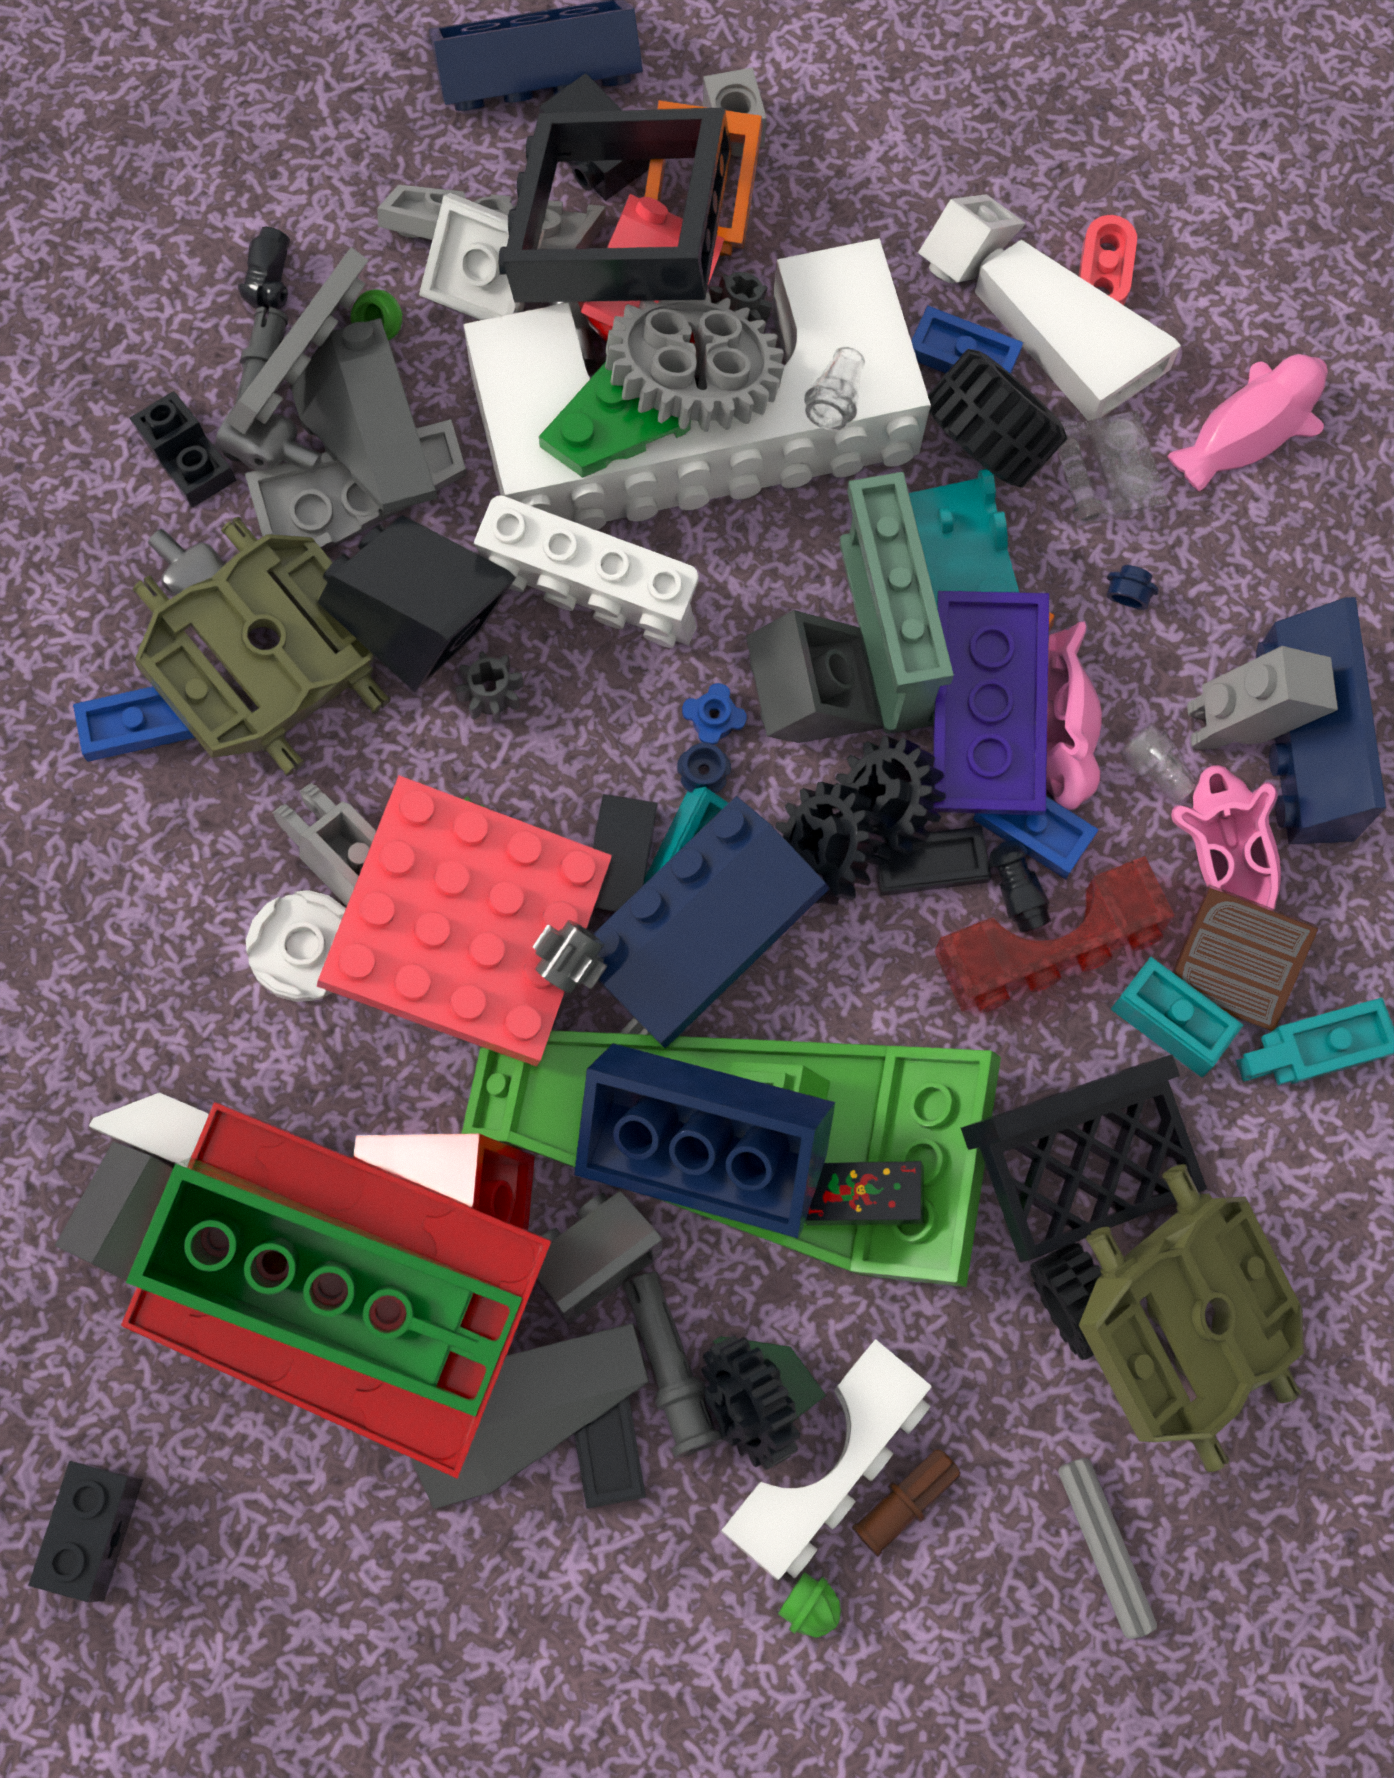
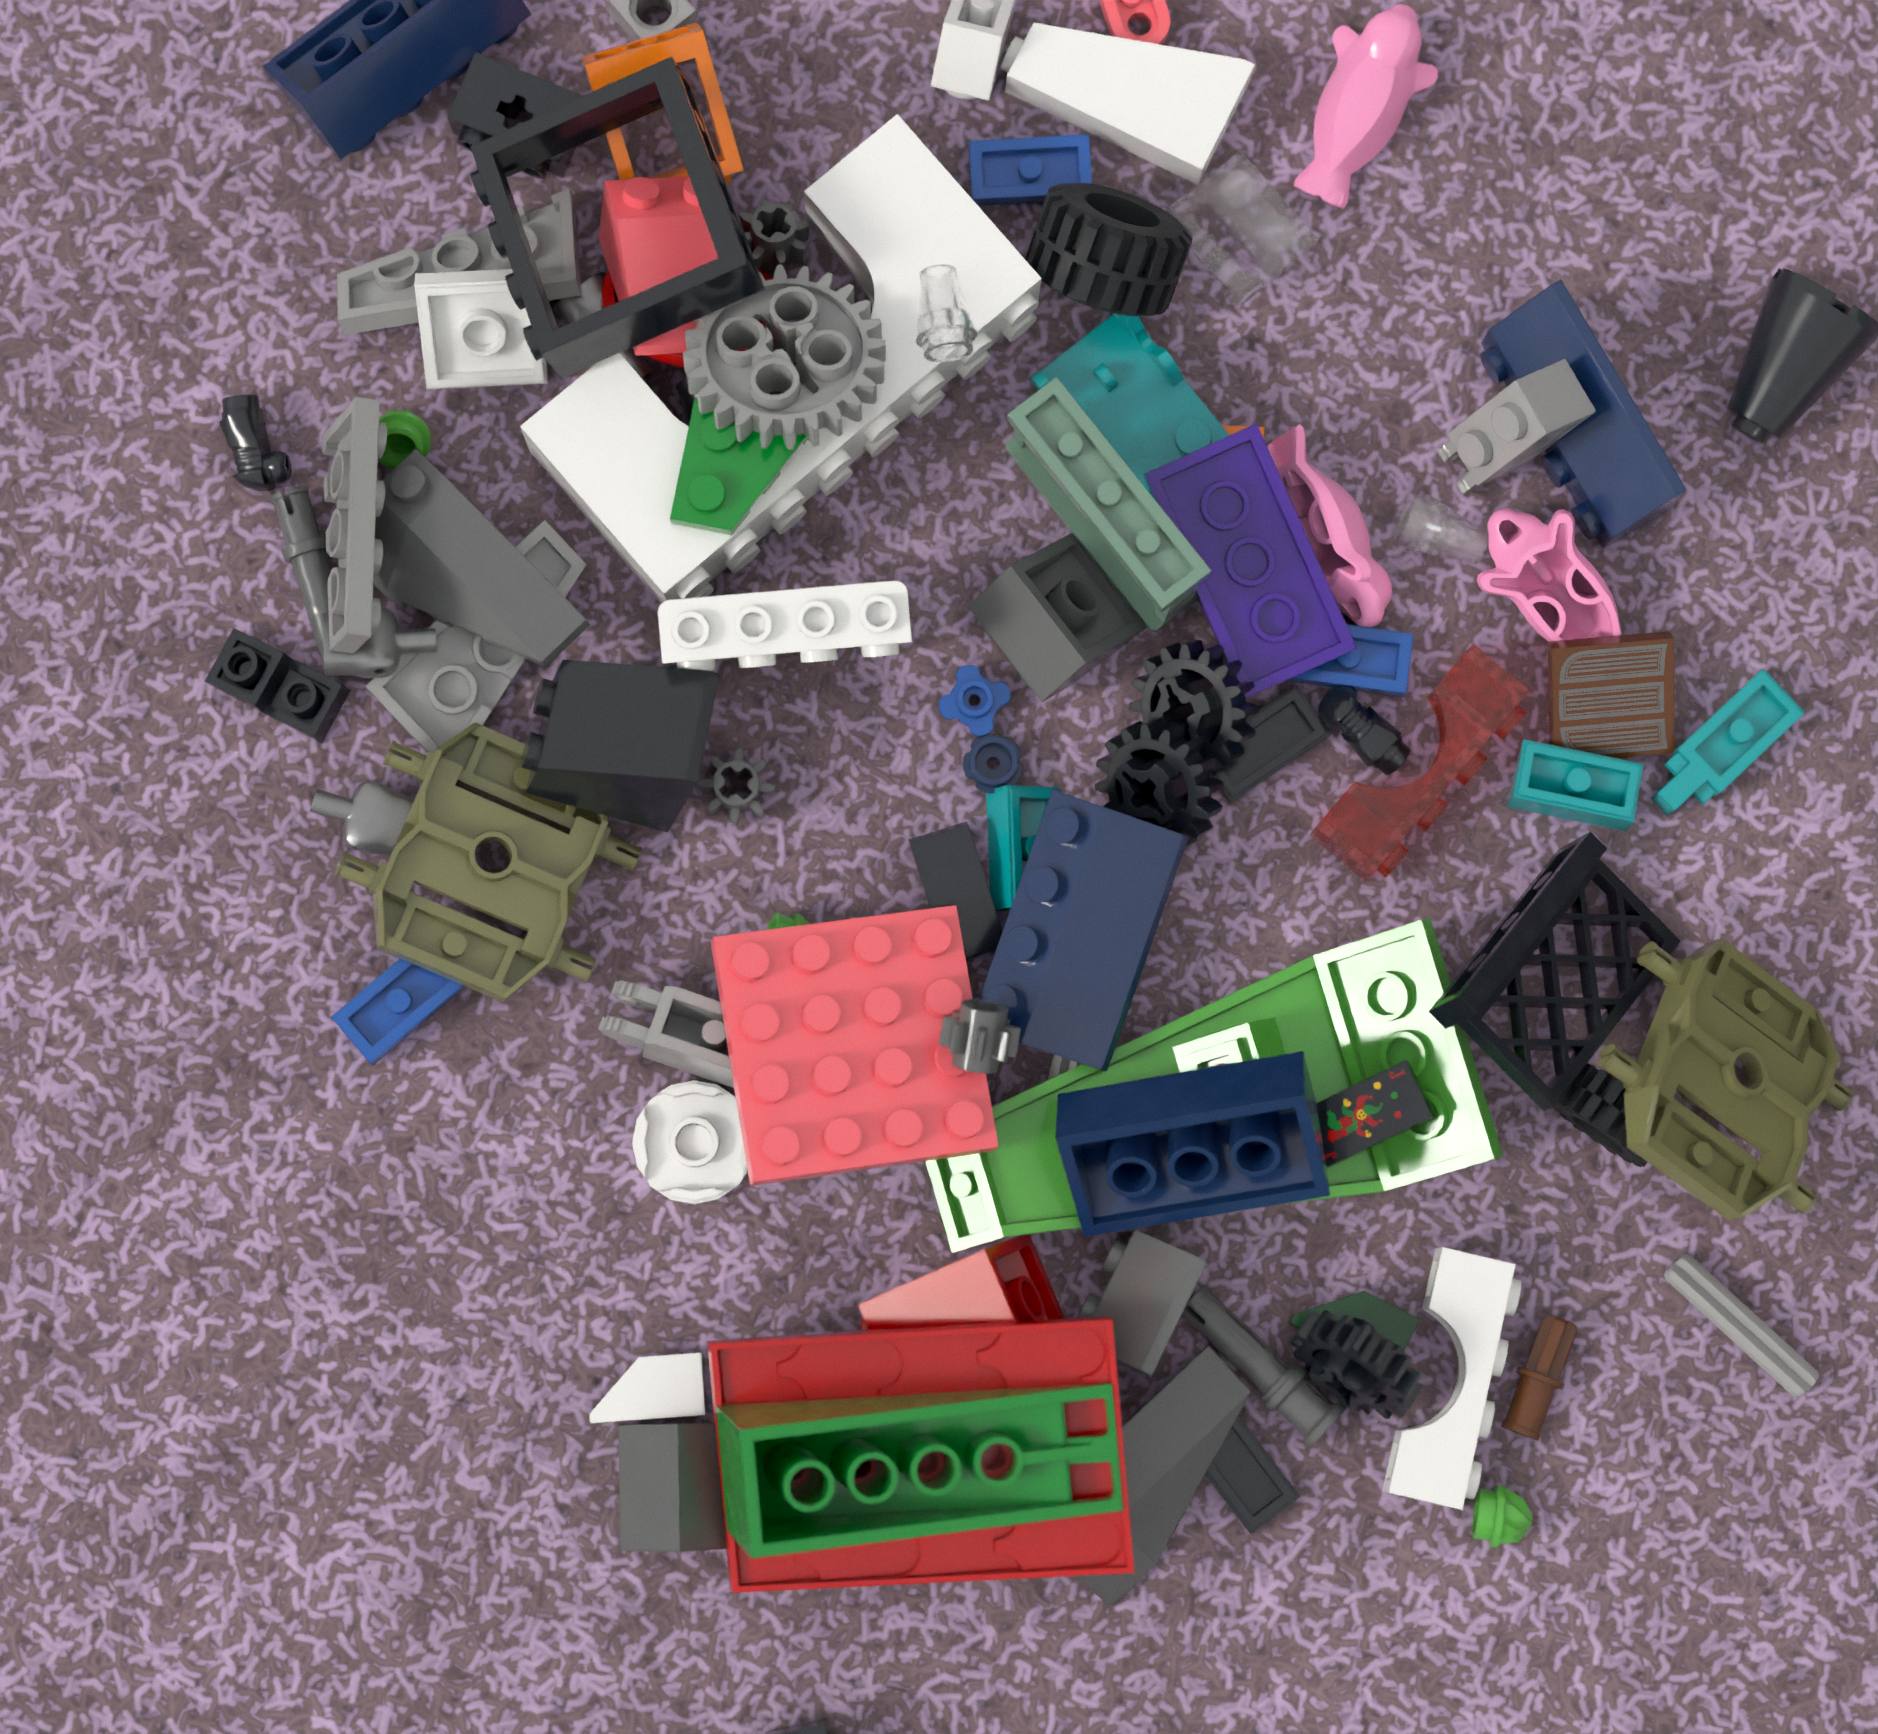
camera: 30 degrees left, 10 degrees up
dark blue plate [1106,565,1159,610] -> none

